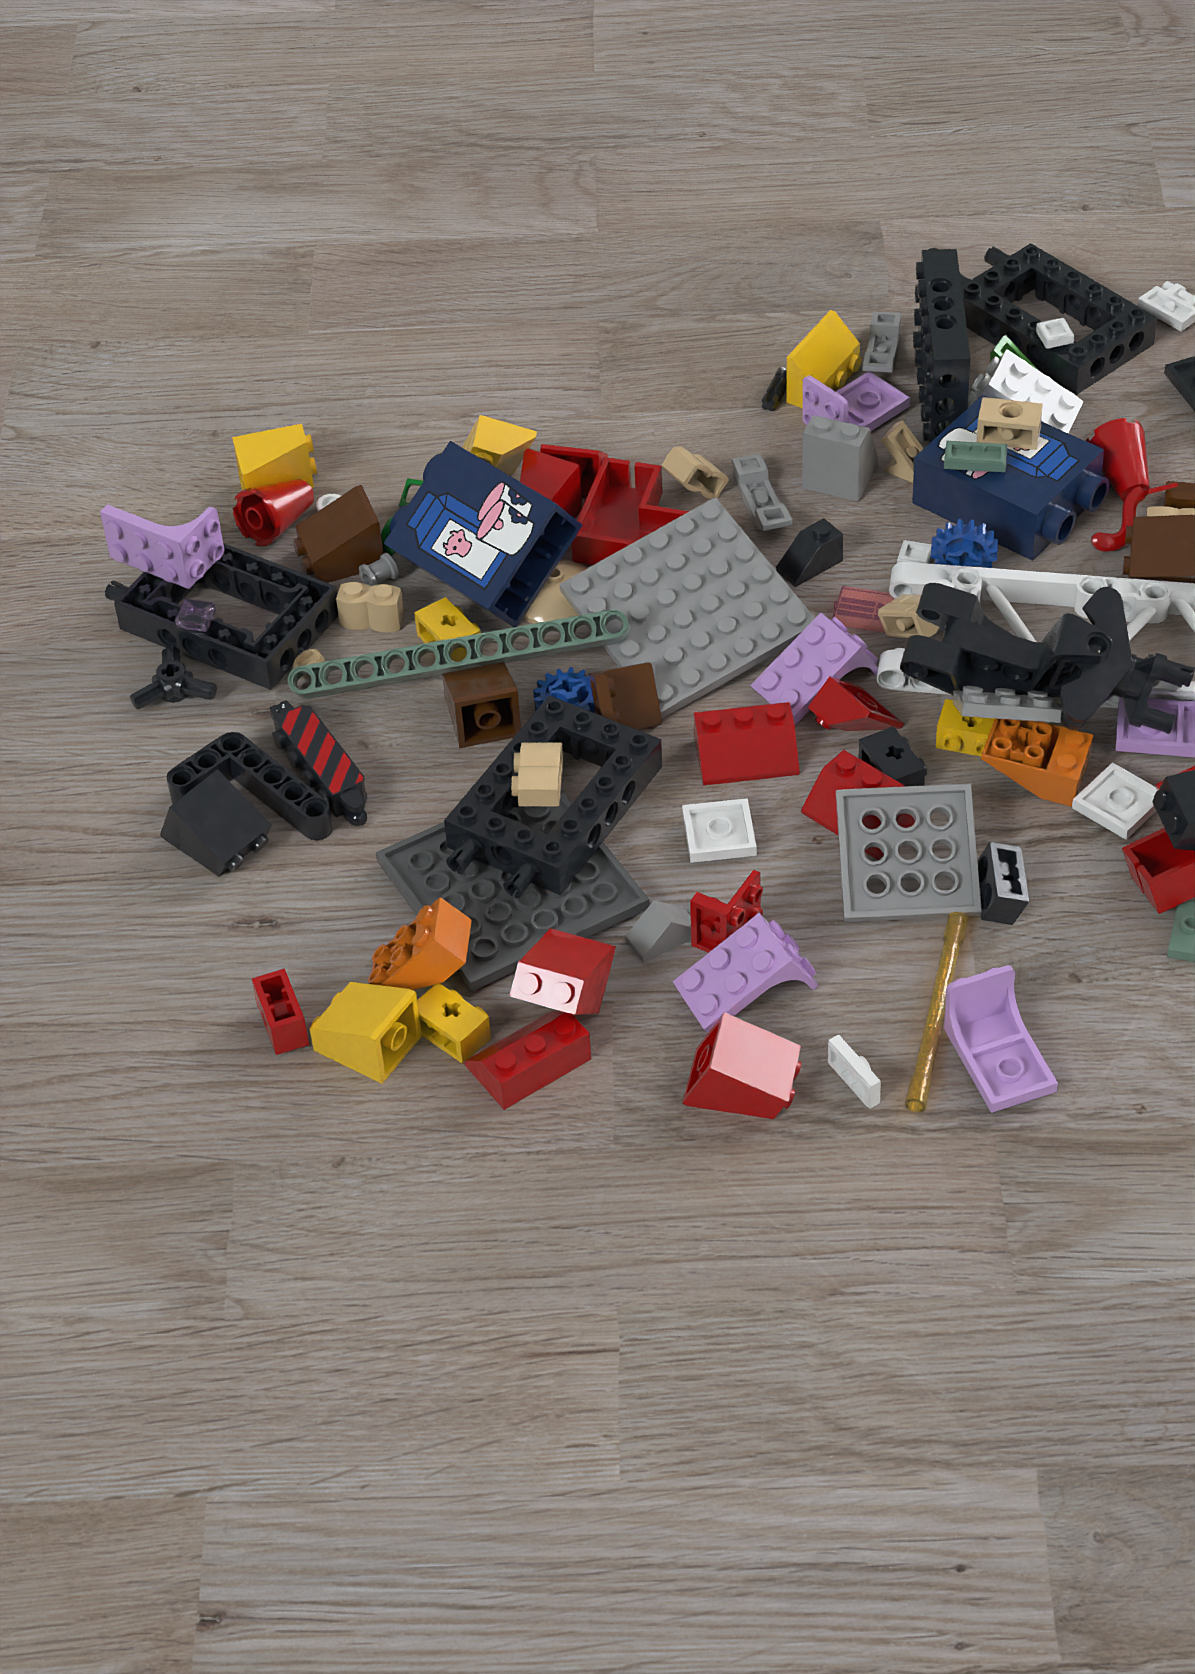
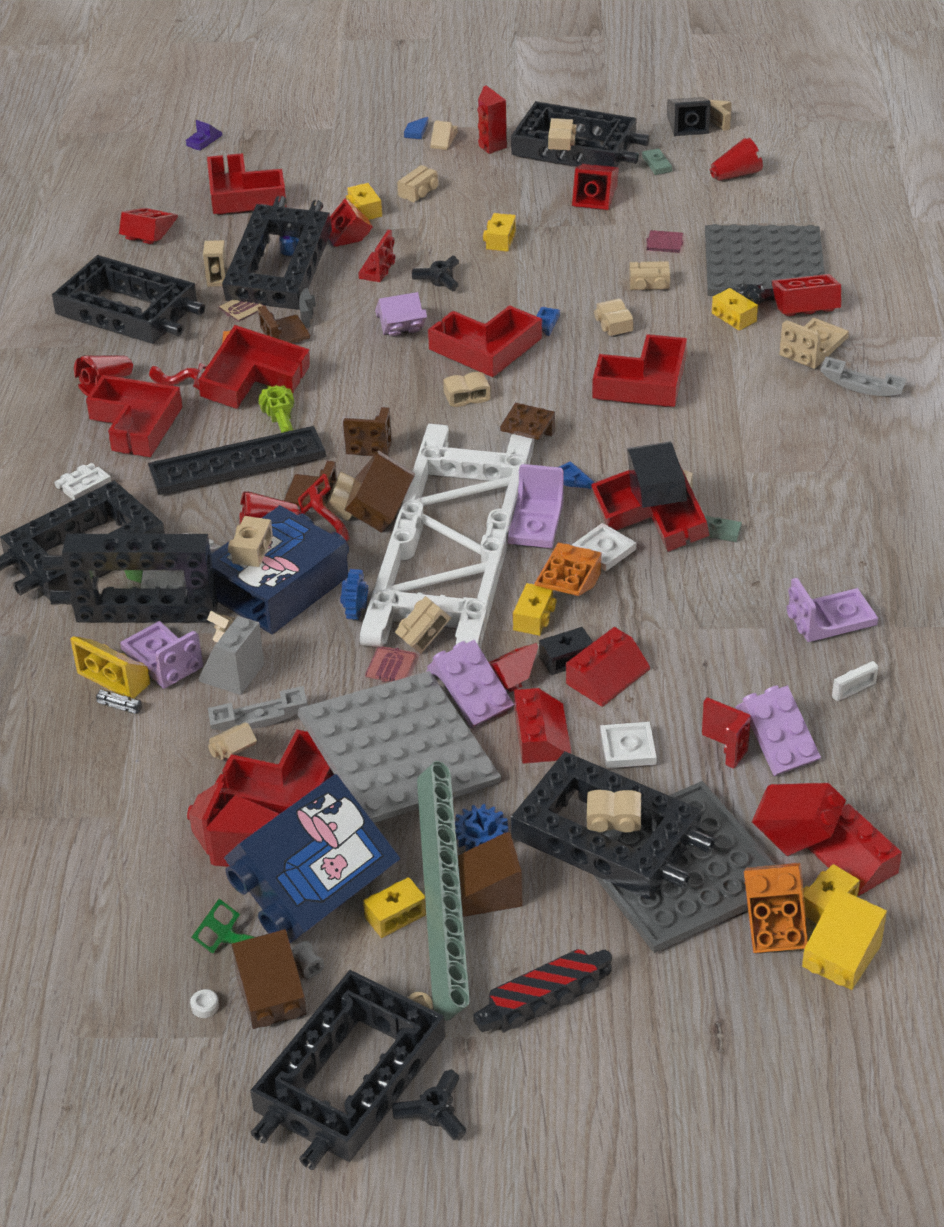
camera: 90 degrees left, 5 degrees down
lavender bracket [100,504,224,589] -> none
black slope [160,769,272,877] -> none
black beam [166,732,333,841] -> none
clear purple tile [175,599,216,632] -> none
yellow slope [232,424,317,491] -> none
red cone [233,479,314,546] -> none
red brick [251,968,309,1055] -> none
tan brick [336,582,404,632] -> none
yellow slope [462,415,537,476] -> none
reddish brown bracket [588,662,662,730] -> none
light grey slope [626,900,691,962] -> none
slope [682,1012,802,1119] -> none
black slope [776,518,843,587] -> none
light grey piece [835,783,982,922] -> none
light grey slope [863,311,901,373] -> none
white tile [897,540,931,564] -> none
black piece [900,583,1195,734] -> none
clear yellow piece [905,912,968,1112] -> none
sand green plate [944,441,1008,472] -> none
light grey plate [953,686,1062,723] -> none
black brick [977,842,1029,925] -> none
white tile [1036,318,1074,349] -> none

